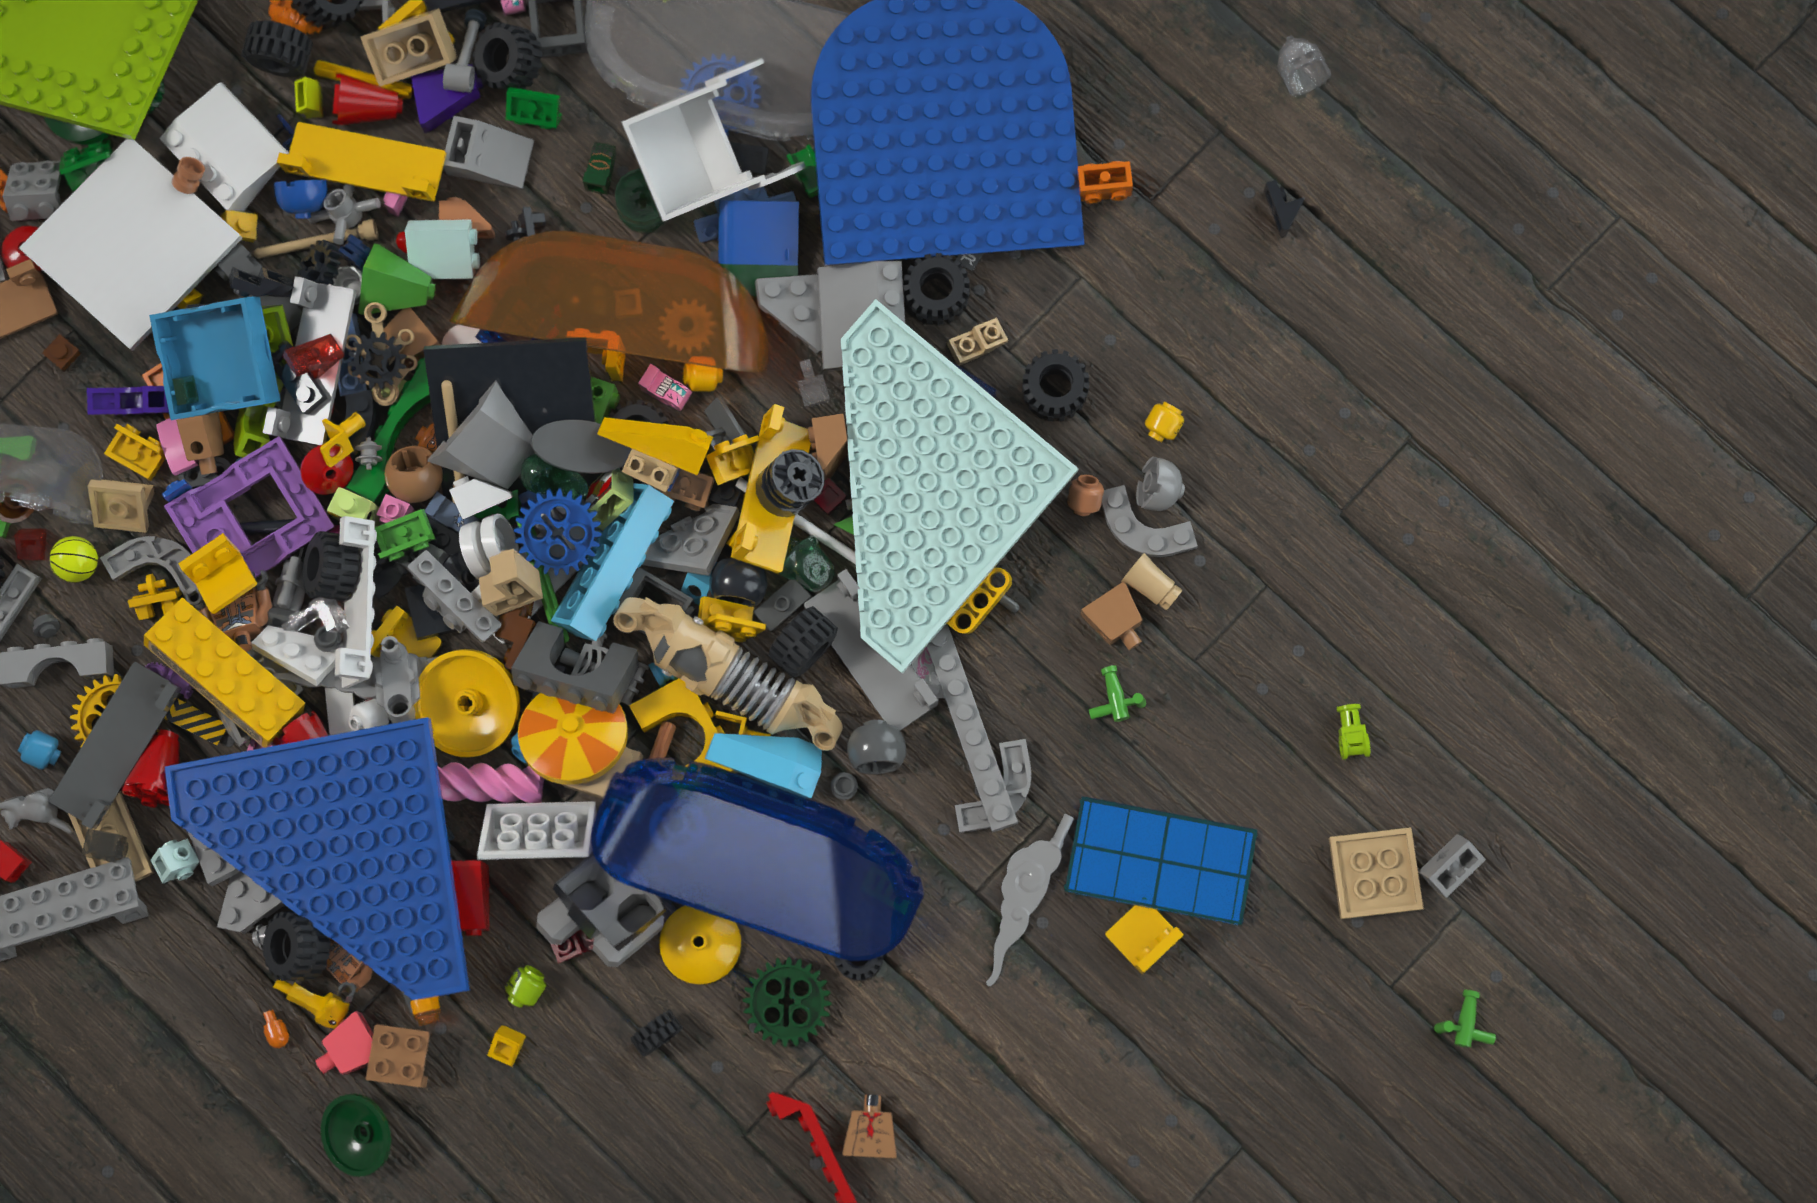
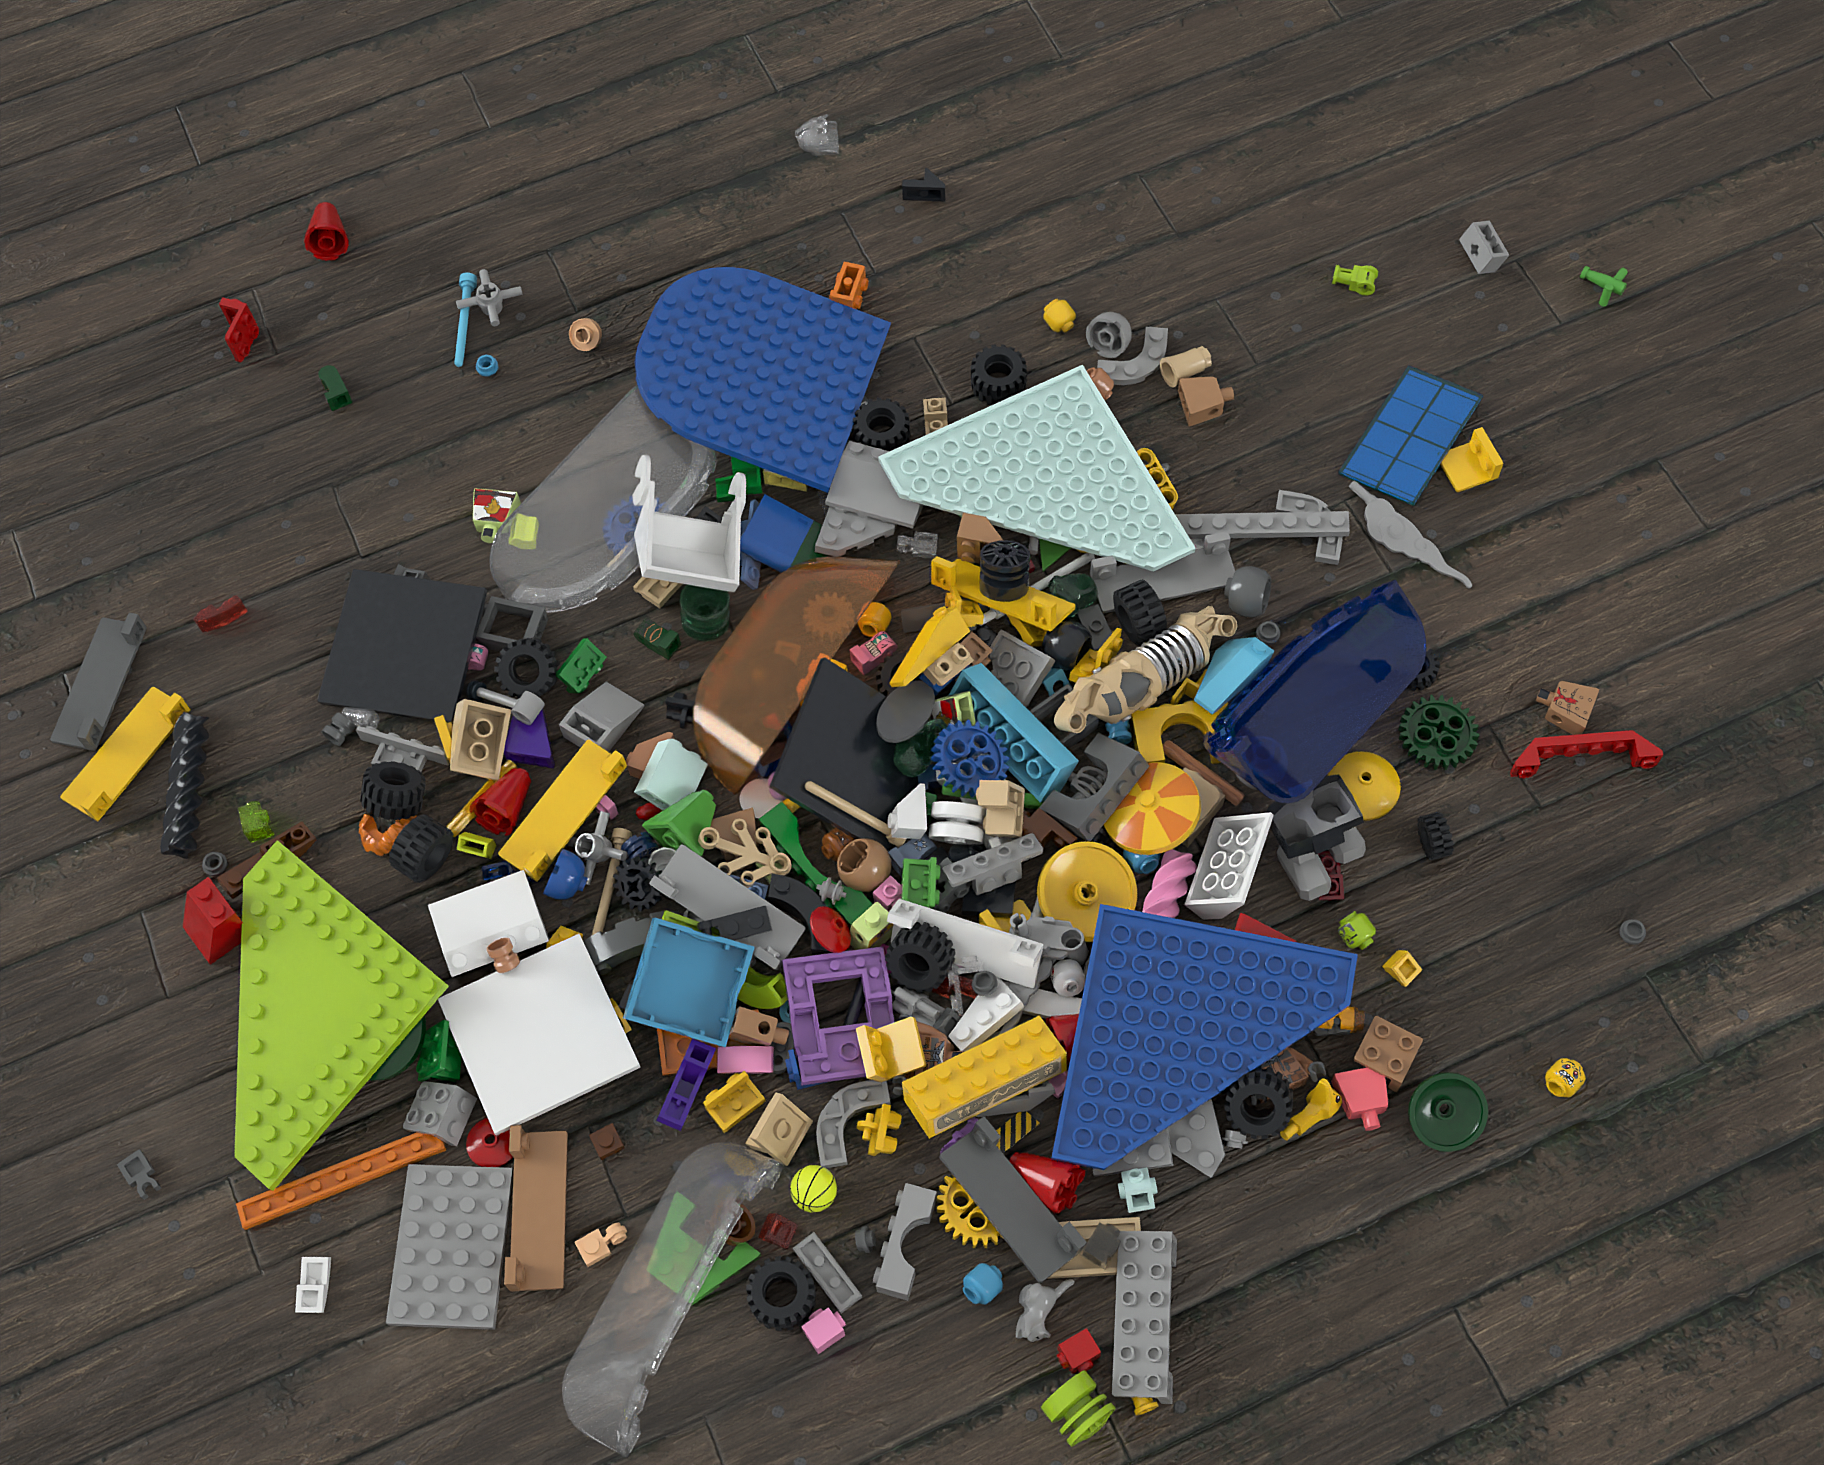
camera: 70 degrees left, 15 degrees down
clear green tile [172,376,199,405] -> none
black plate [229,267,294,297] -> none
orange cylinder [263,1010,289,1048] -> none
clear red slope [283,334,344,379] -> none
yellow bracket [320,412,366,468] -> none
black gear [348,331,407,389] -> none
light grey wedge [427,380,537,489] -> none
bright green piece [1089,666,1146,722] -> none
tan plate [1329,828,1423,919] -> none

